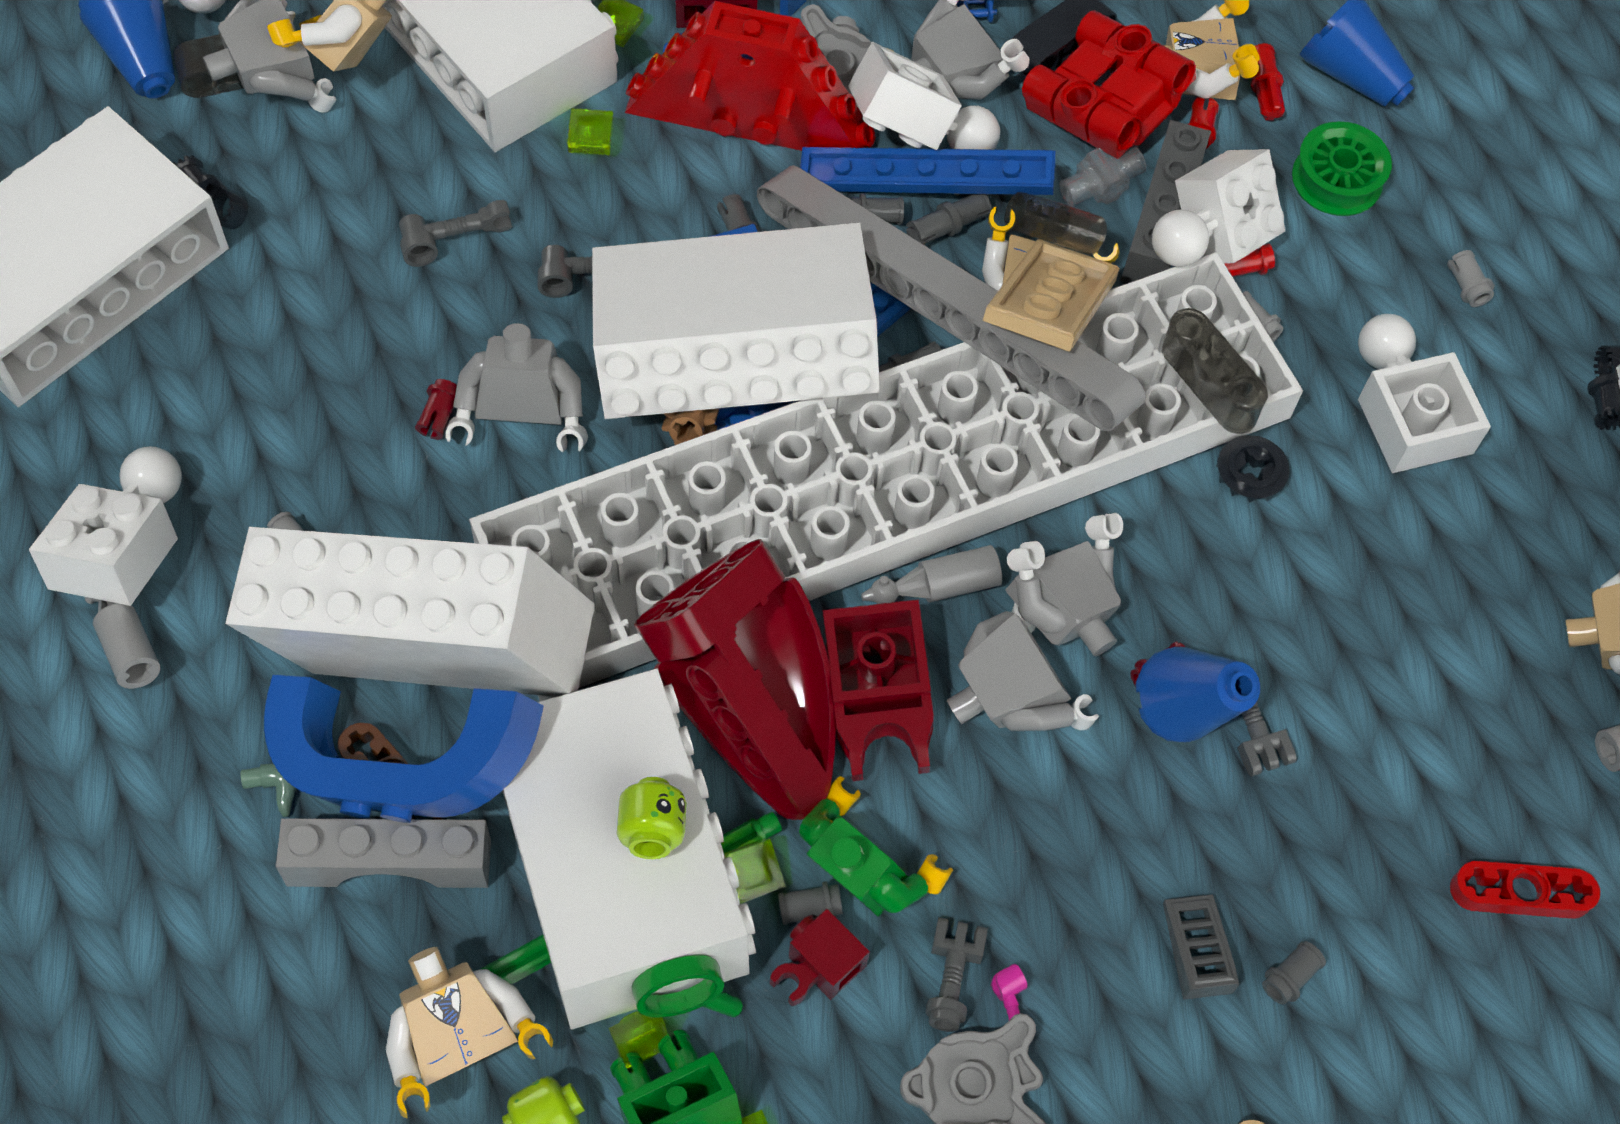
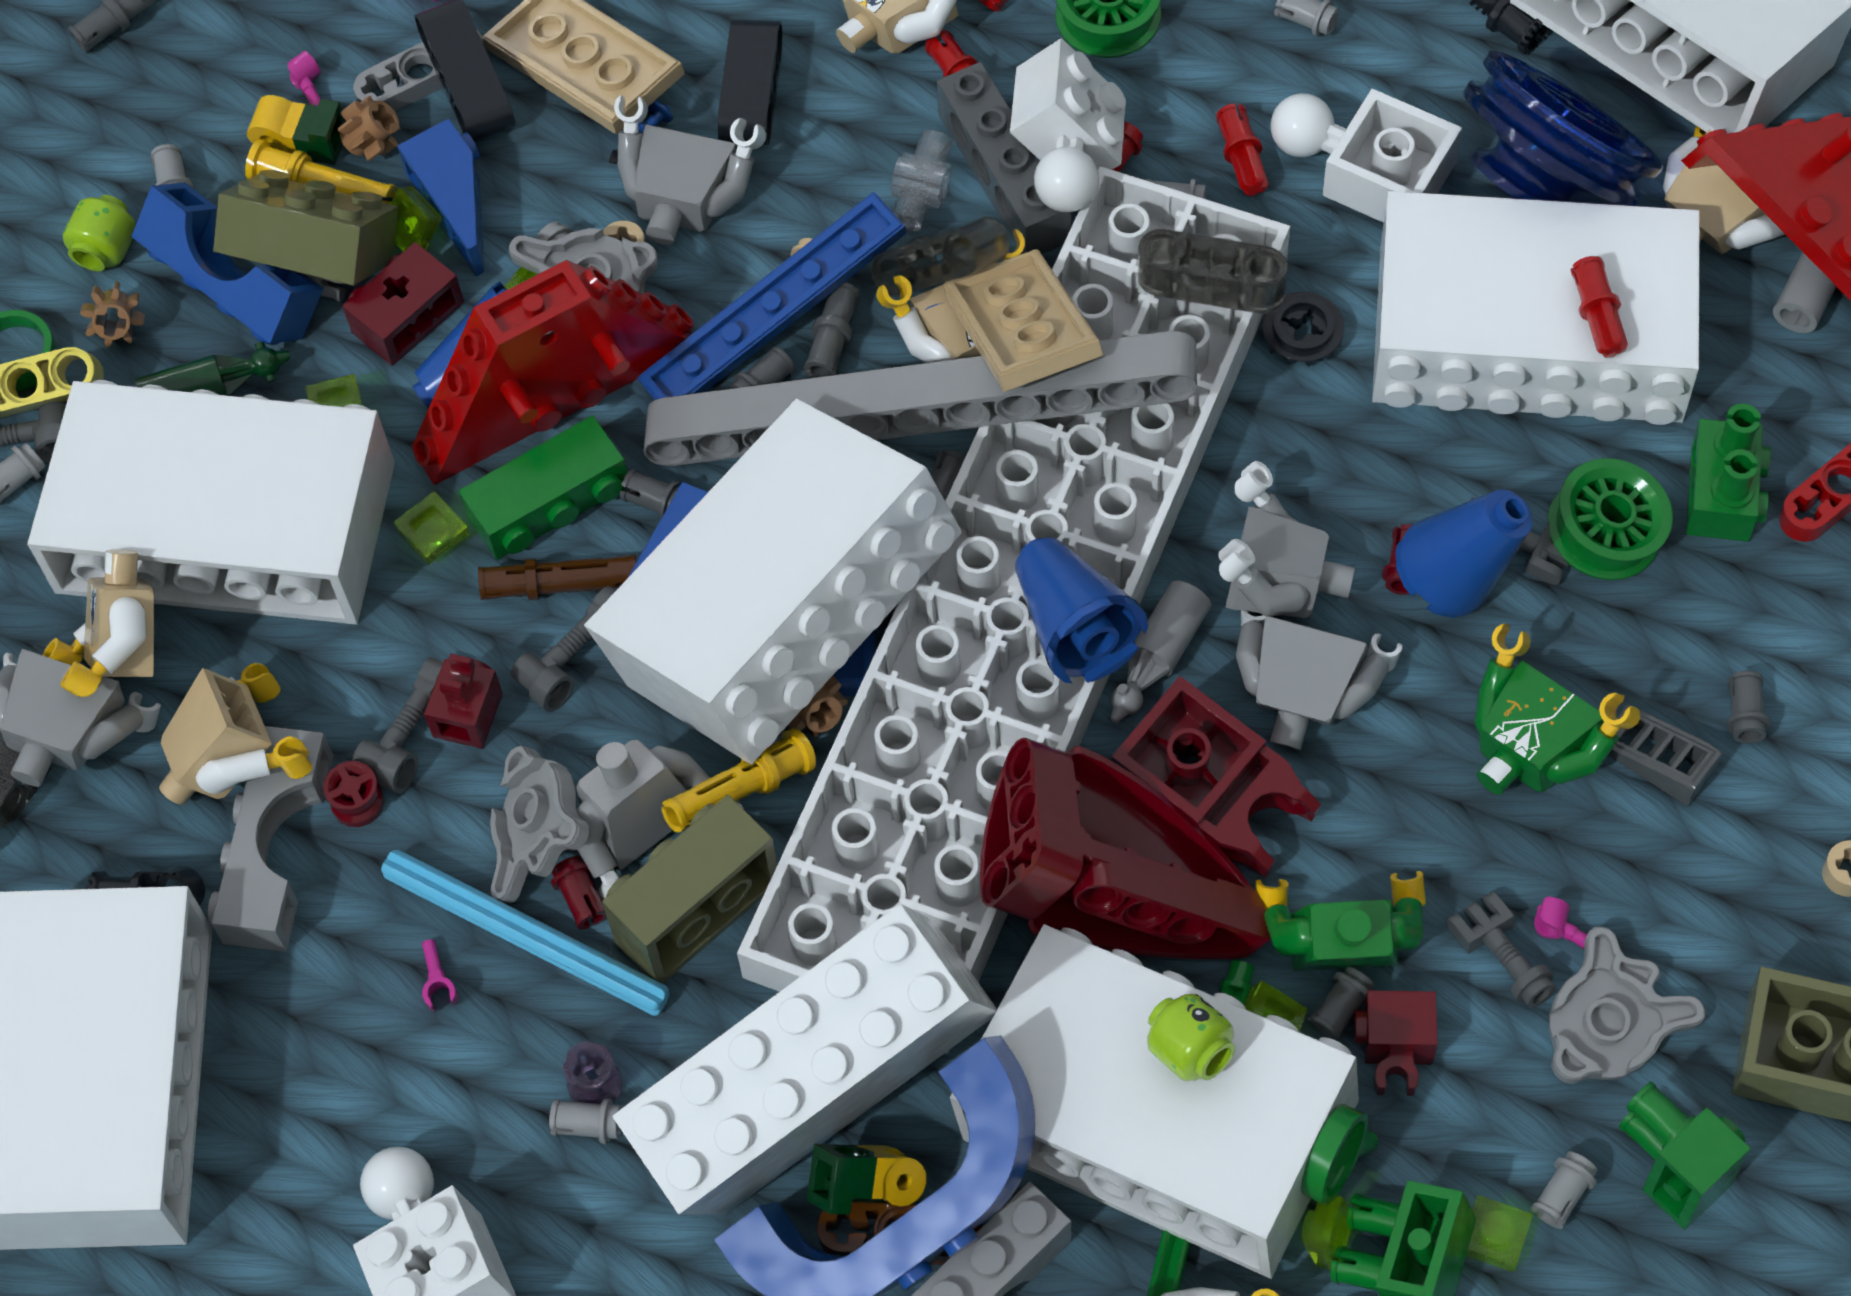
camera: 35 degrees left, 0 degrees up
white brick [848,42,1000,150] -> none
red piece [1022,10,1196,159] -> none
none -> tan torso [159,663,312,805]
none -> light grey arch [208,726,334,952]
none -> dark red wheel [323,761,385,827]
none -> medium azure axle [381,850,670,1016]
none -> dark pink hand [422,939,459,1012]
none -> dark red brick [424,653,503,749]
none -> green brick [458,415,627,561]
none -> reddish brown pin [478,554,637,600]
none -> light grey tile [490,746,589,904]
none -> clear purple bush [563,1041,623,1104]
none -> olive brick [602,794,778,984]
none -> yellow pin [661,728,816,833]
none -> dark green leg [807,1144,926,1214]
none -> blue cone [1015,537,1148,684]
none -> red axle [1216,103,1269,197]
none -> white brick [1372,191,1700,425]
none -> clear blue wheel [1463,51,1663,206]
none -> green torso [1474,624,1640,795]
none -> green wheel [1547,458,1673,580]
none -> red axle [1570,256,1628,358]
none -> green brick [1685,403,1771,542]

